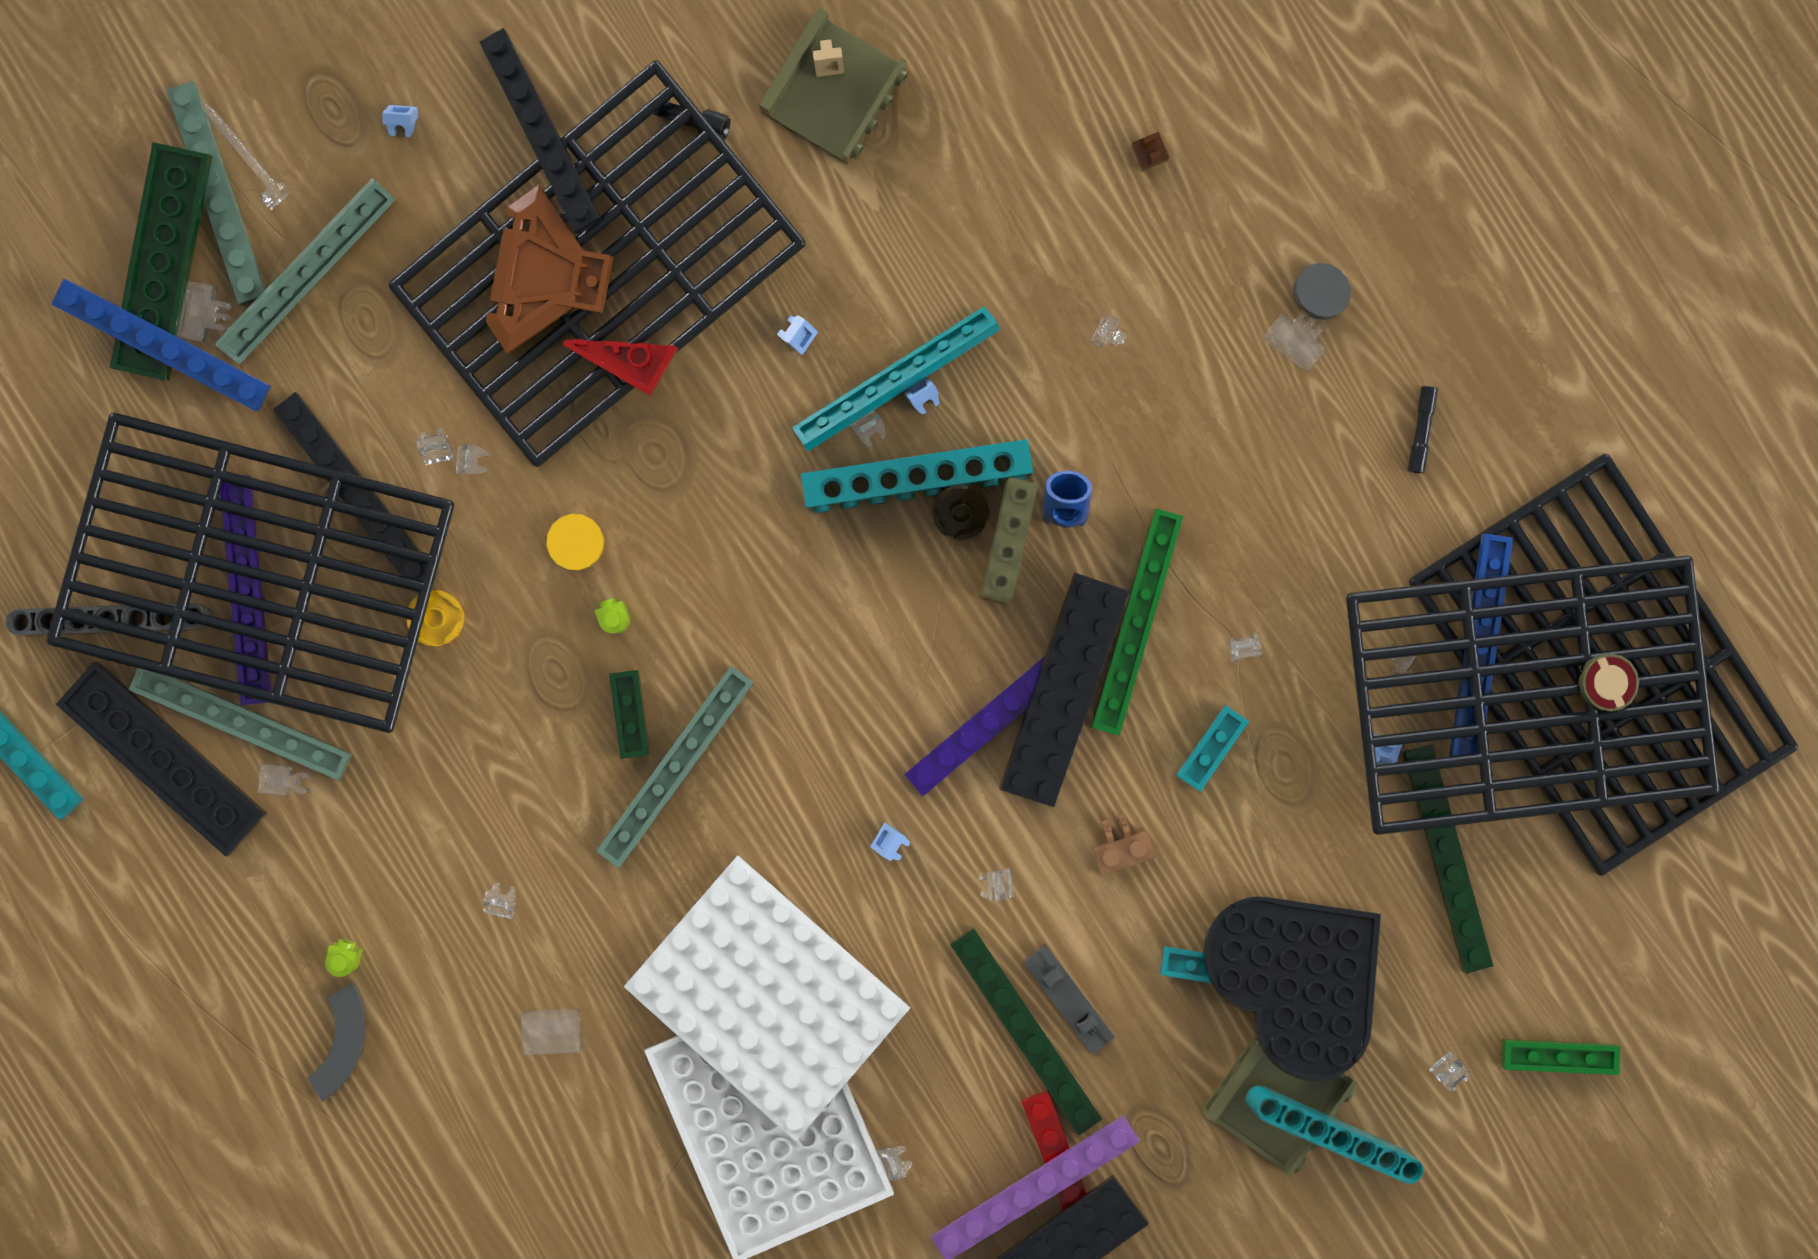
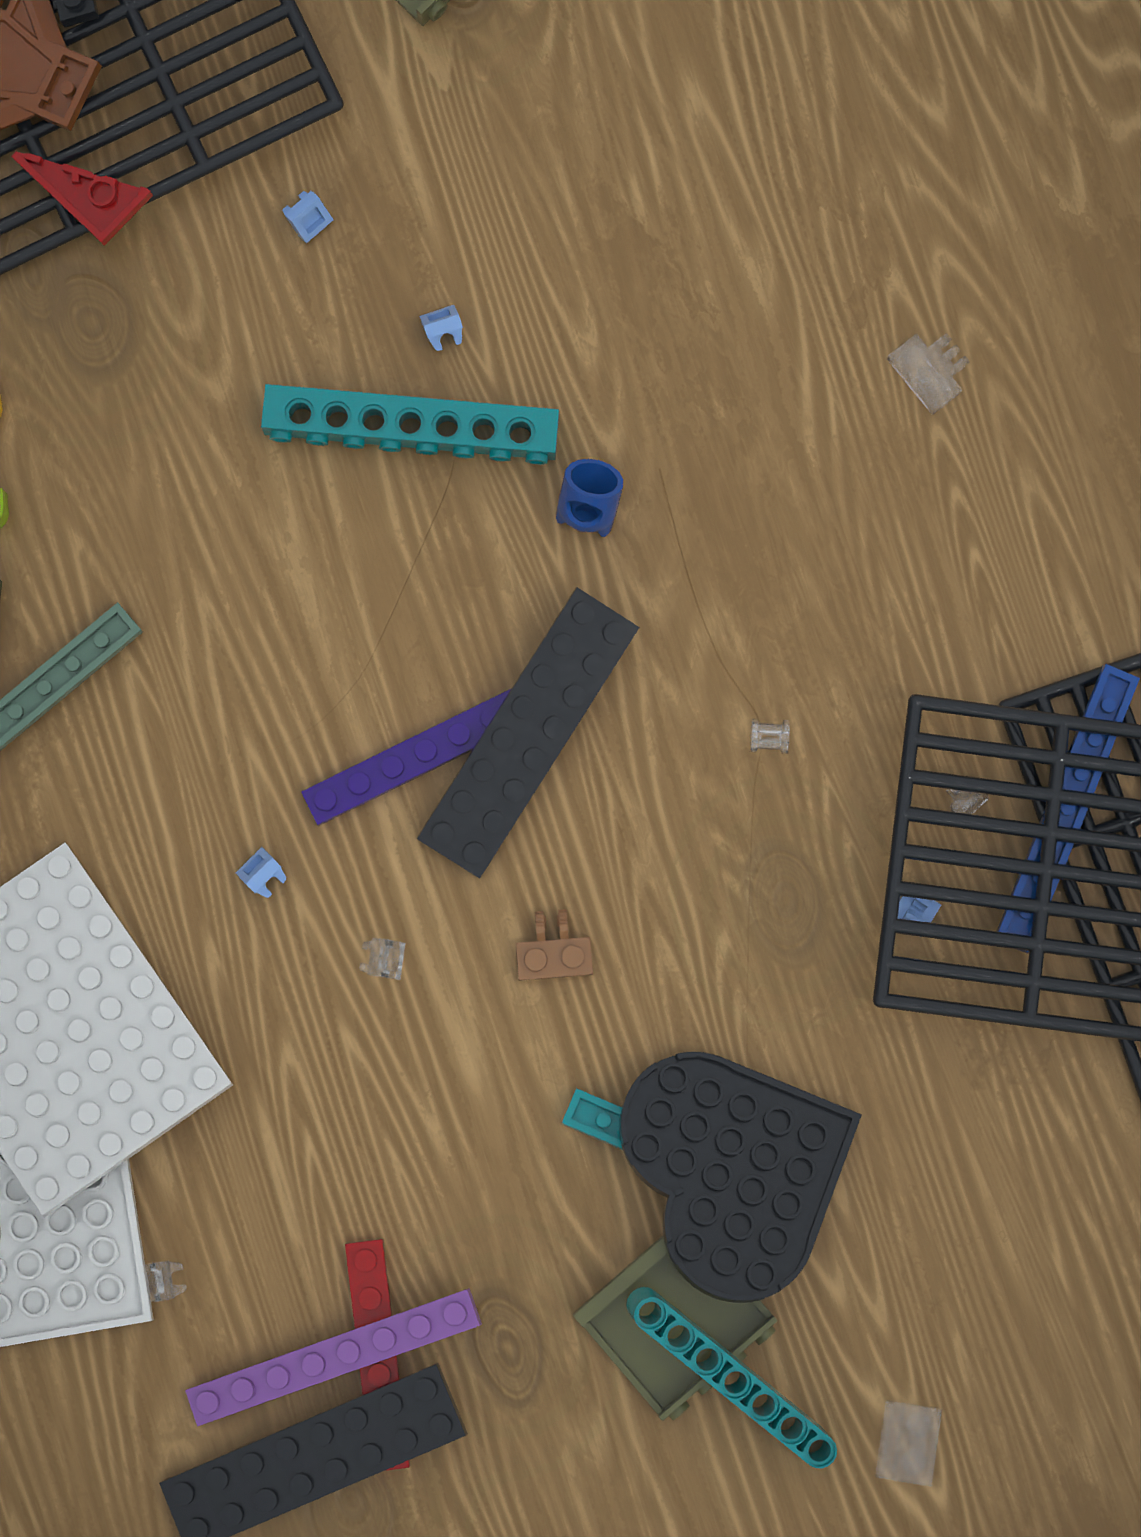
camera: 15 degrees right, 5 degrees down
teal plate [792,306,1001,451] -> none
clear tile [850,410,886,447] -> none
dark brown tile [932,484,990,540] -> none
dark green plate [950,928,1102,1136] -> none
olive panel [980,477,1038,603] -> none
dark grey hinge [1023,944,1115,1054] -> none
clear tile [1090,315,1127,347] -> none
green plate [1091,508,1183,736] -> none
reddish brown tile [1131,132,1169,171] -> none
teal plate [1176,705,1249,792] -> none
dark grey tile [1293,263,1351,320] -> none
dark green plate [1403,745,1494,974] -> none
black piece [1408,386,1438,474] -> none
clear tile [1429,1051,1471,1092] -> none
green plate [1501,1039,1621,1075] -> none
none -> clear plate [875,1400,942,1486]

